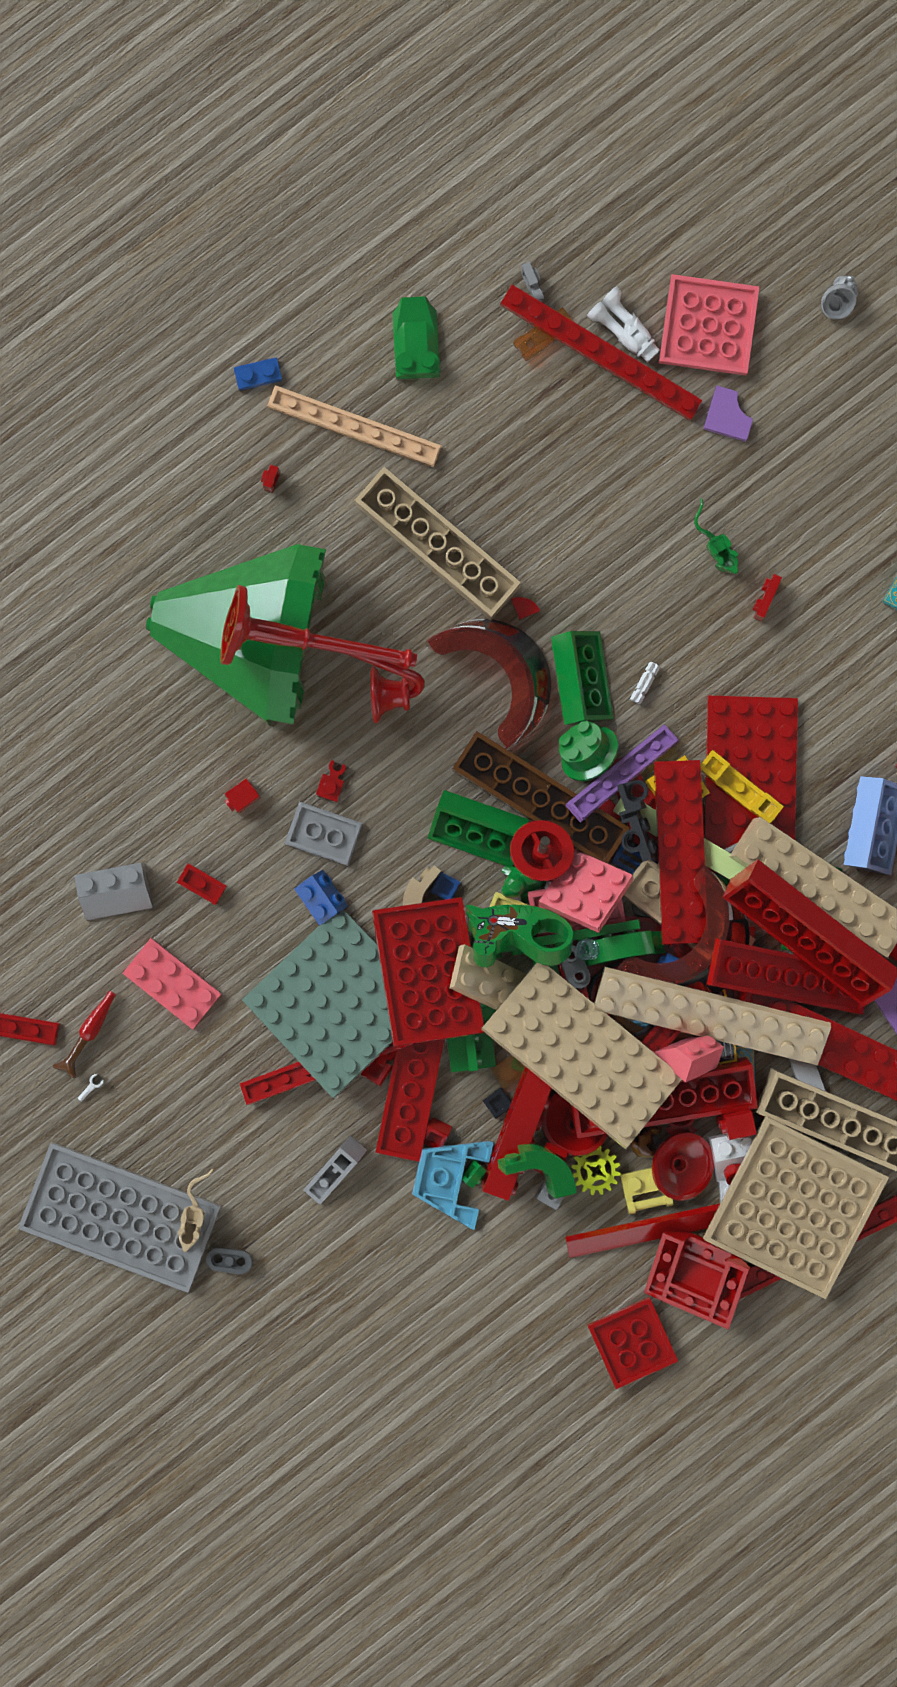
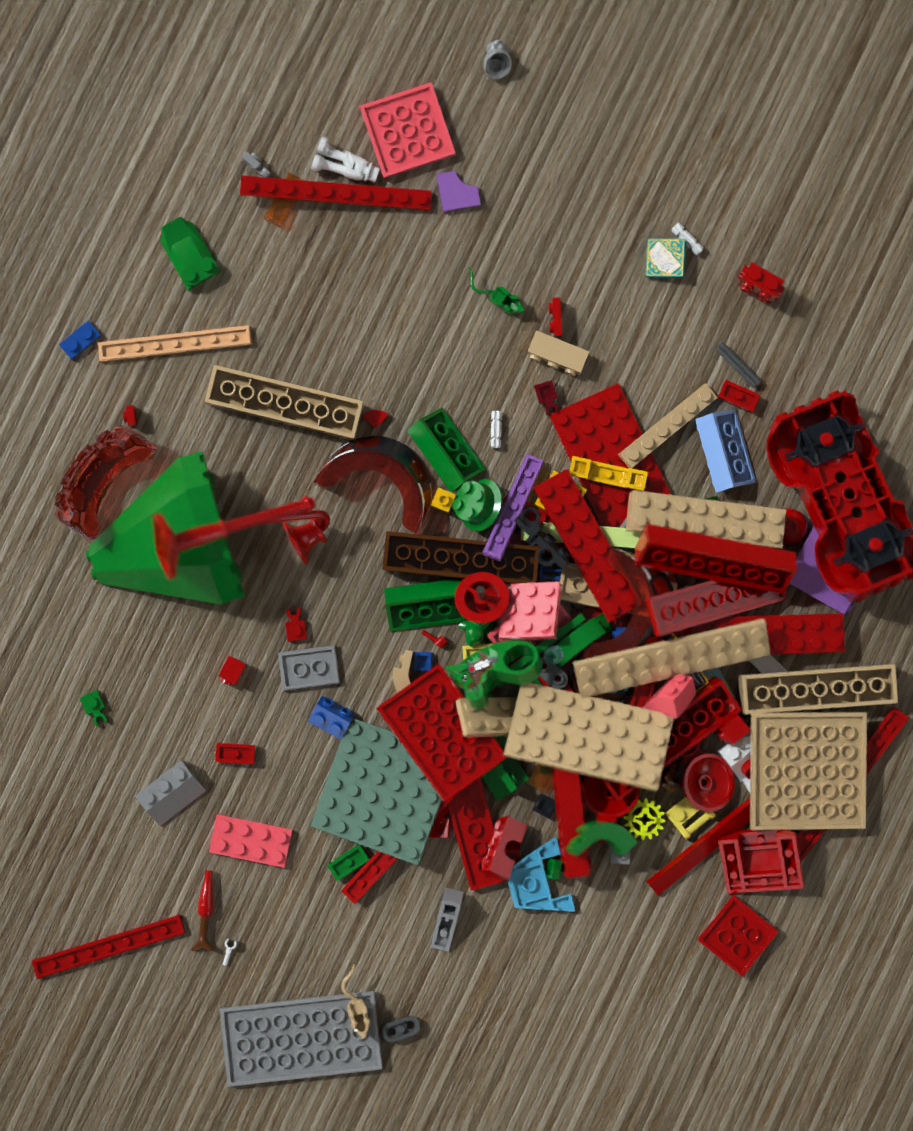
camera: 30 degrees left, 0 degrees up
none -> clear red windscreen [54,426,158,543]
none -> green plate [79,690,108,726]
none -> green plate [327,844,370,881]
none -> red hand [421,630,448,648]
none -> yellow brick [431,487,456,514]
none -> red arch [481,816,528,880]
none -> tan brick [527,330,589,376]
none -> dark red plate [534,380,559,416]
none -> tan plate [618,383,718,468]

